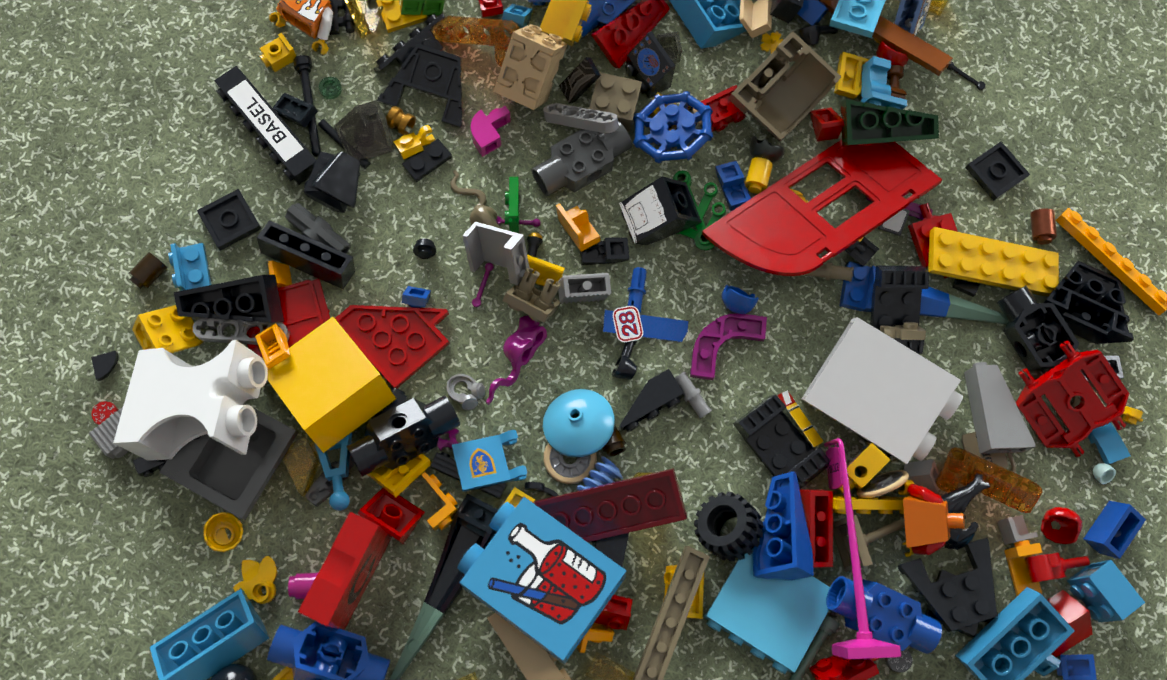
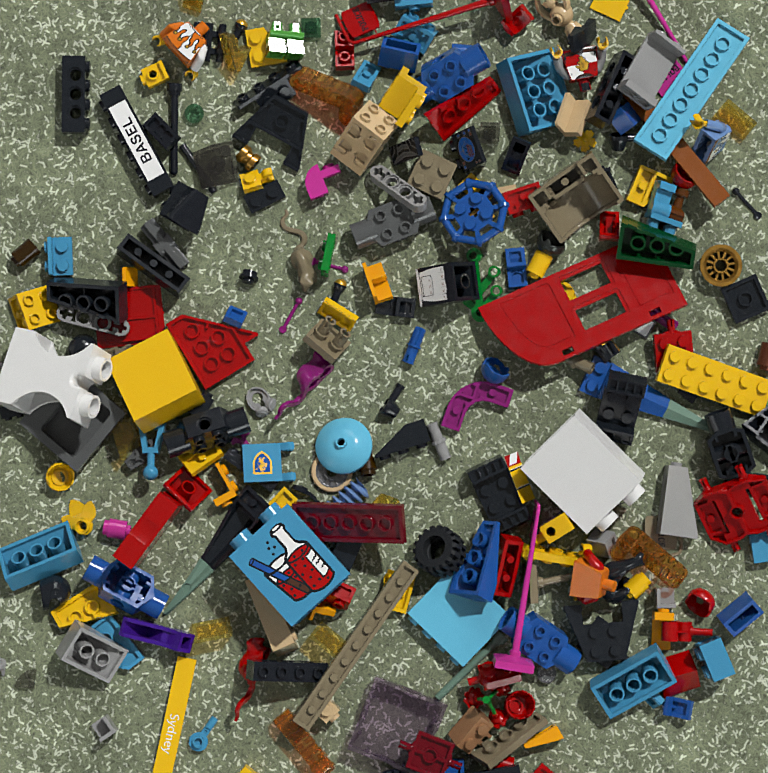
camera: 20 degrees right, 15 degrees up
black plate [197,189,262,251] -> none
light orange slope [255,323,290,369] -> none
light grey panel [463,222,529,285] -> none
light grey brick [558,273,611,304] -> none
blue sticker [603,306,688,342] -> none
wheel [857,470,909,498] -> none
dark tan plate [880,322,926,340] -> none
light aqua hinge [1093,463,1116,484] -> none
none -> black brick [61,56,91,134]
none -> black slope [501,136,532,176]
none -> yellow brick [623,571,652,600]
none -> pearl gold wheel [700,244,742,287]

